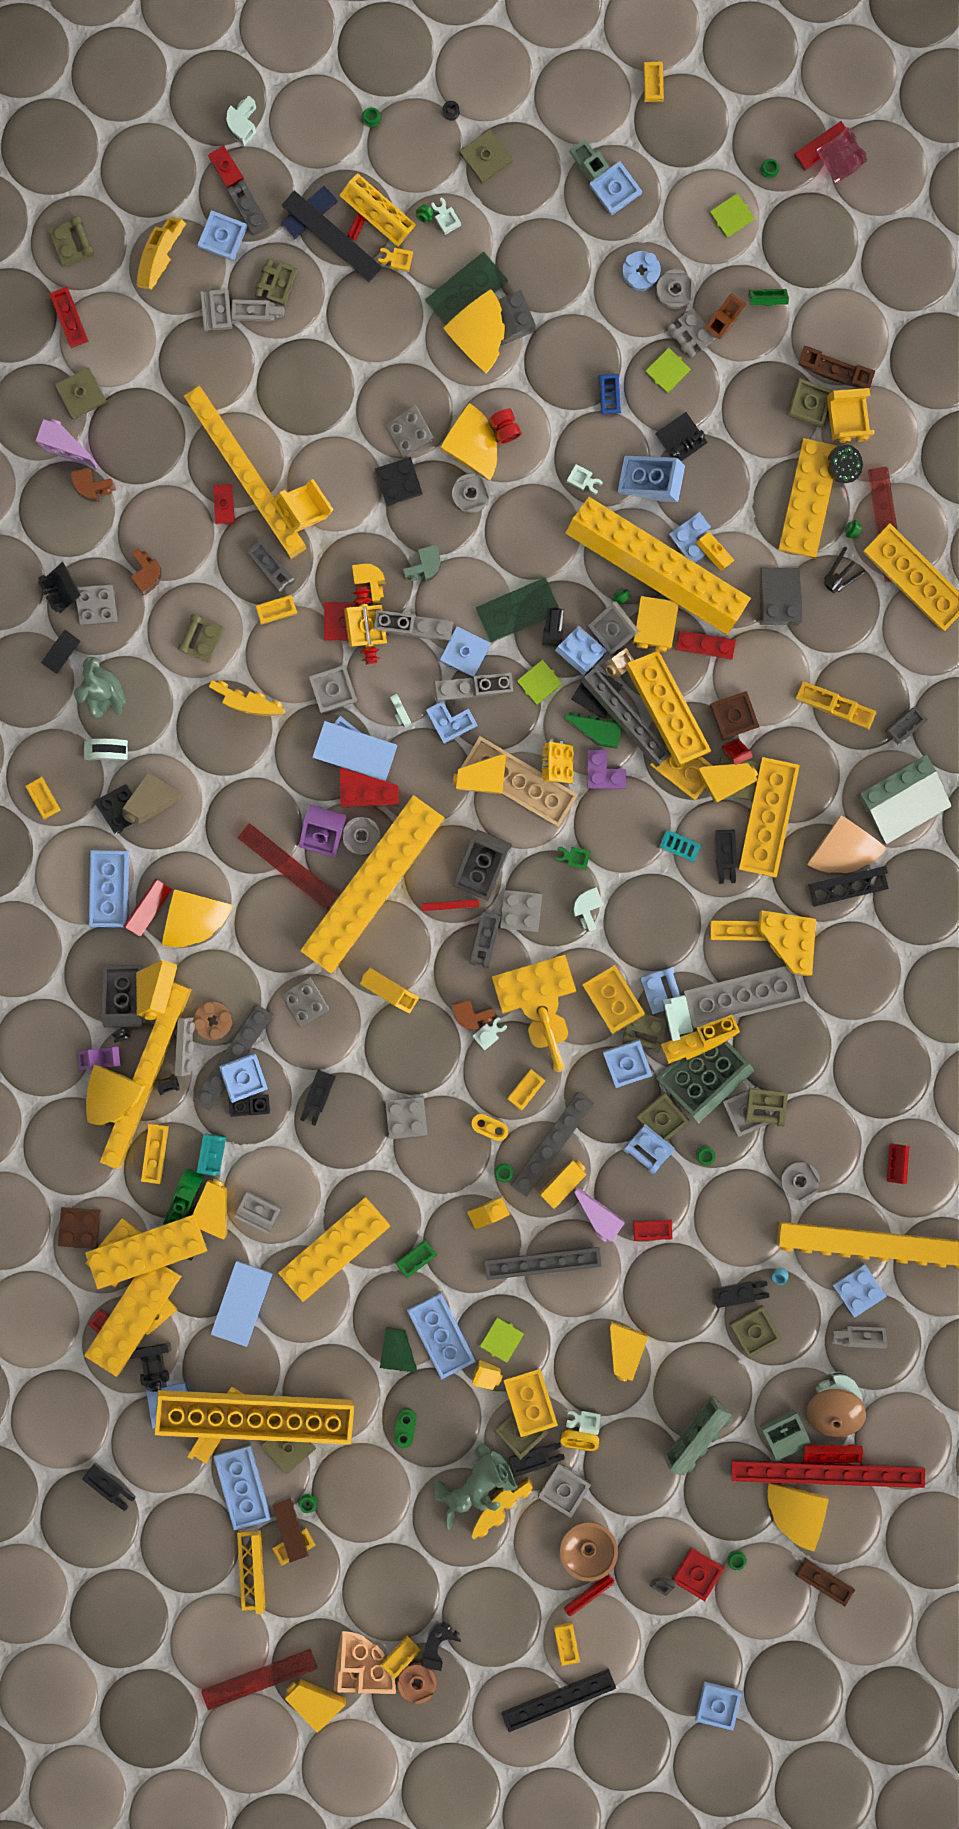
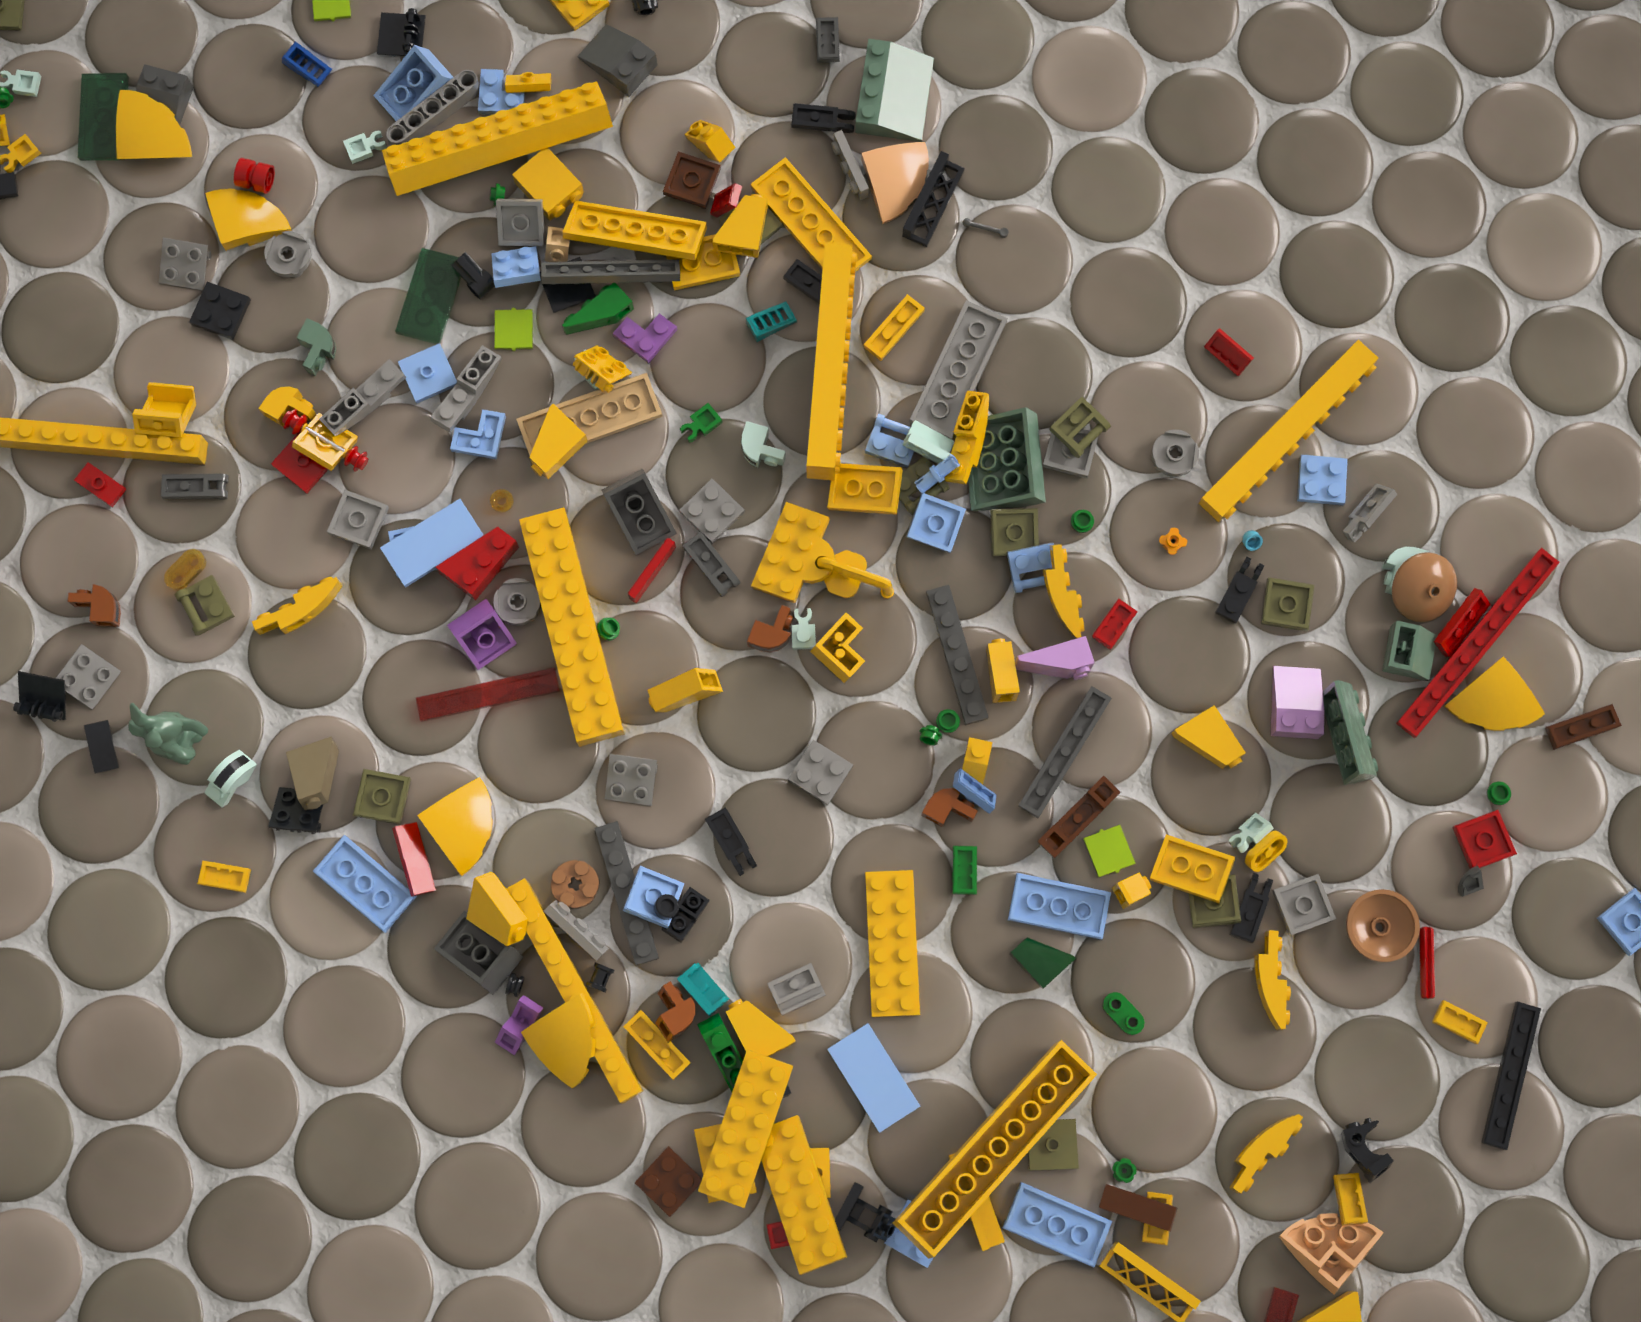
camera: 50 degrees left, 10 degrees down
yellow plate [255,595,298,625] -> none
light aqua plate [390,694,412,728] -> none
nougat plate [398,1662,437,1704] -> none
sand green animal [434,1444,517,1530] -> none
yellow plate [472,1113,508,1141] -> none
yellow plate [507,1069,546,1111] -> none
red plate [676,630,736,660] -> none
yellow plate [758,911,816,976] -> none
yellow slope [796,681,877,730] -> none
none -> clear yellow plate [164,549,206,591]
none -> olive plate [353,769,411,825]
none -> light grey beam [386,70,480,146]
none -> clear yellow plate [490,489,514,512]
none -> green plate [597,618,620,641]
none -> black tile [654,894,679,920]
none -> dark orange brick [655,981,695,1043]
none -> yellow slope [684,120,736,163]
none -> black hinge [791,103,856,133]
none -> yellow brick [806,243,857,480]
none -> yellow brick [810,613,865,683]
none -> light grey plate [831,130,869,200]
none -> light blue pin [914,454,960,493]
none -> green plate [919,725,942,746]
none -> dark orange brick [921,788,978,827]
none -> medium blue plate [953,769,996,814]
none -> dark grey hinge [962,218,1009,238]
none -> reddish brown slope [1037,776,1121,859]
none -> yellow slope [1043,544,1084,638]
none -> light orange plate [1159,527,1187,555]
none -> yellow slope [1229,1114,1303,1194]
none -> slope [1271,666,1324,739]

